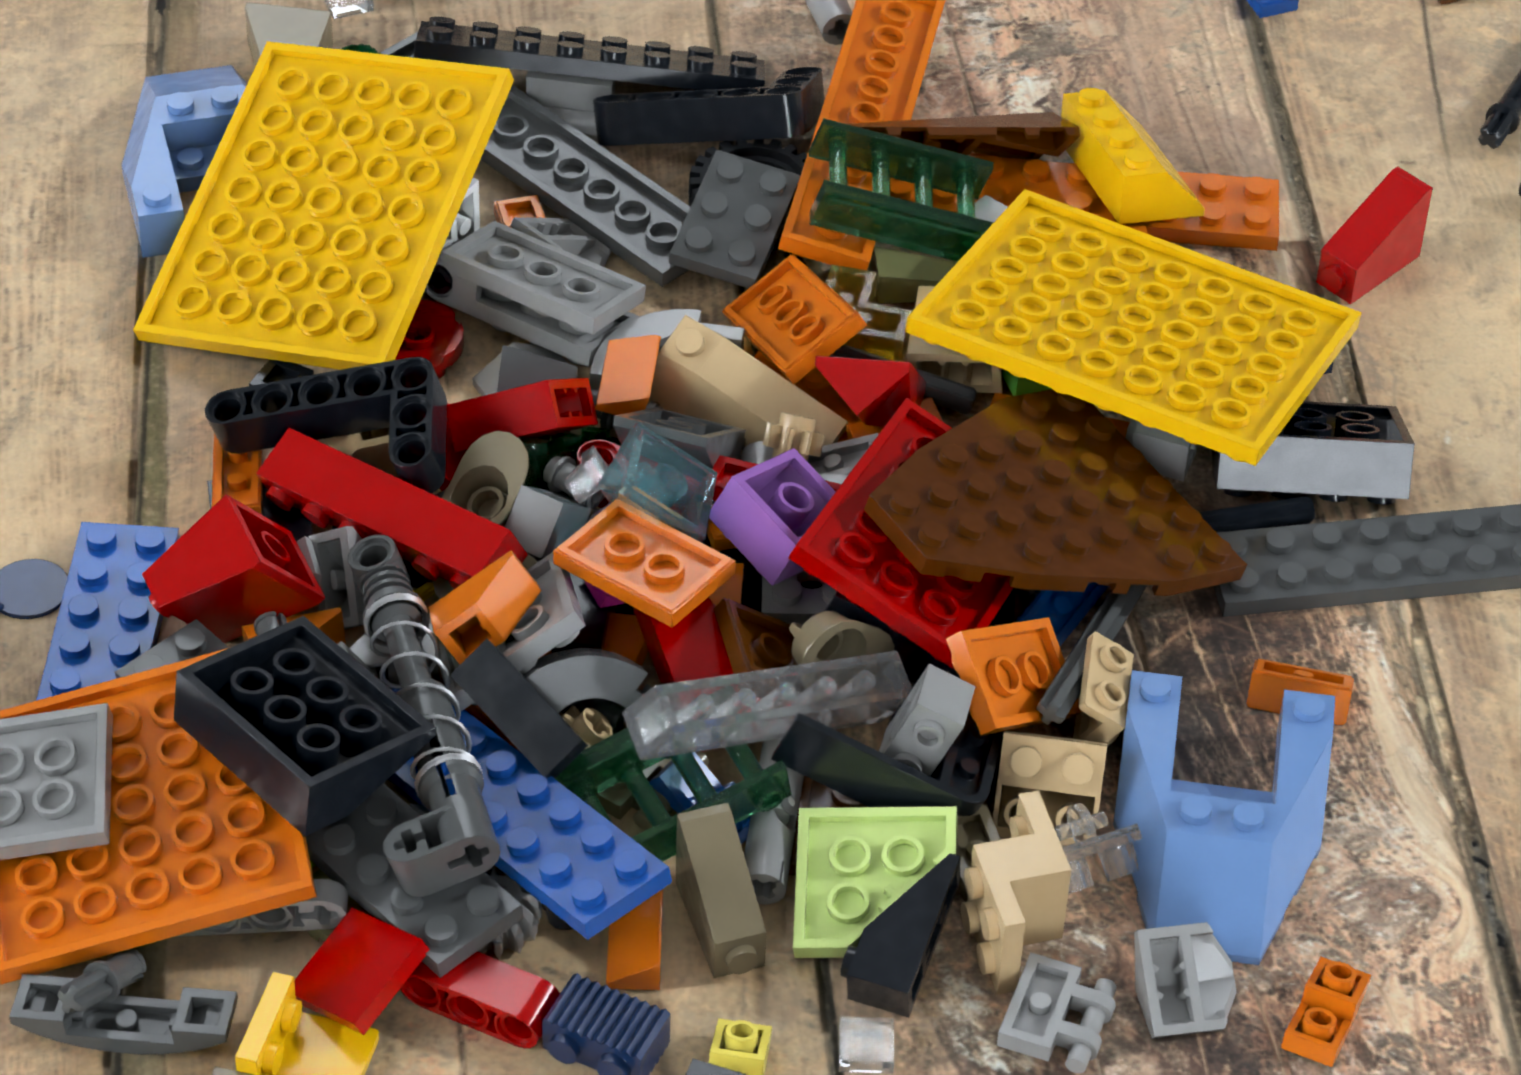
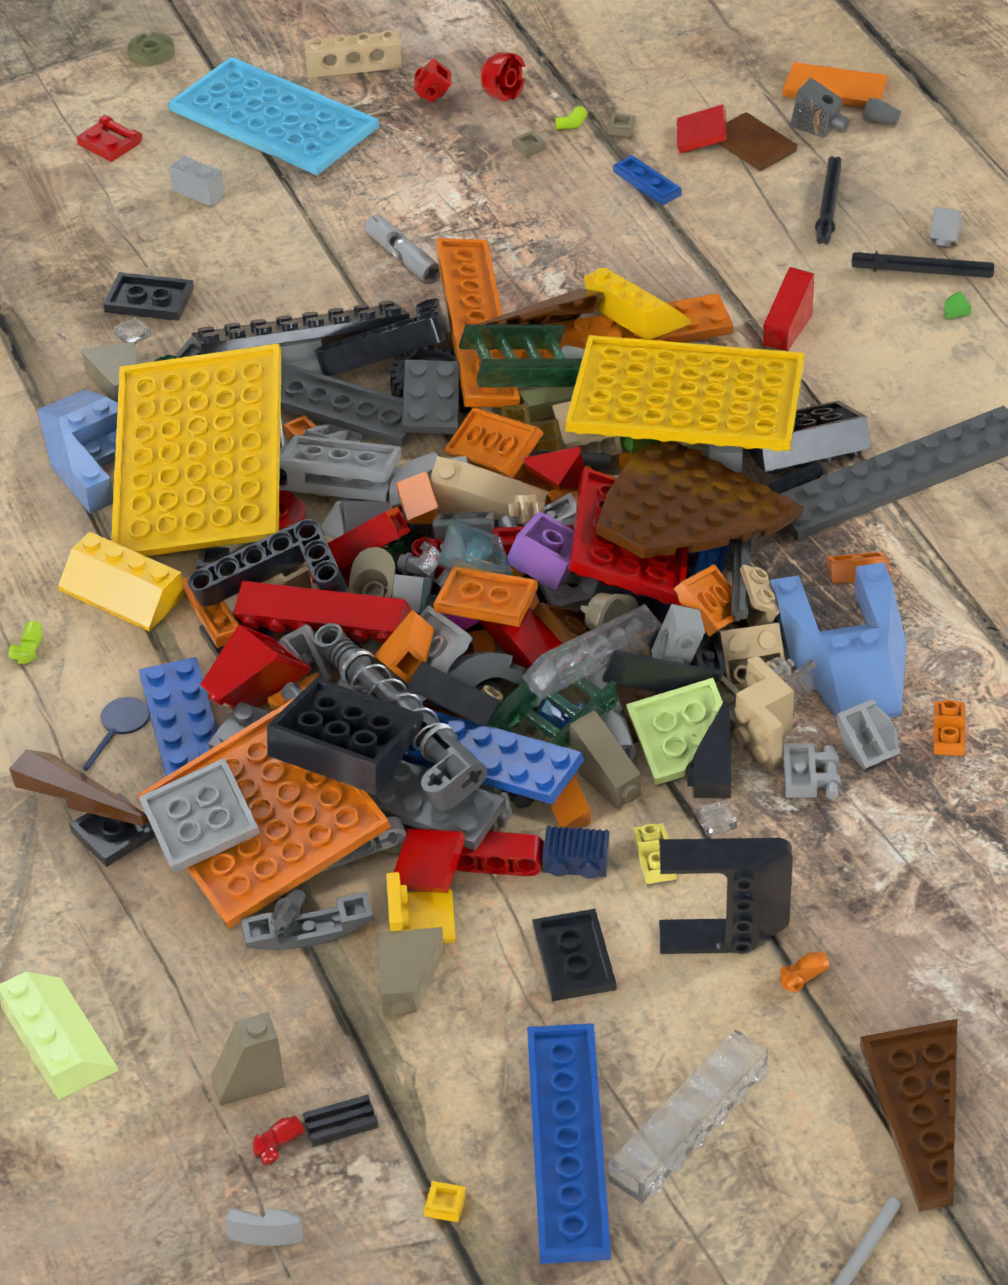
camera: 15 degrees left, 0 degrees up
none -> yellow slope [58,532,185,632]

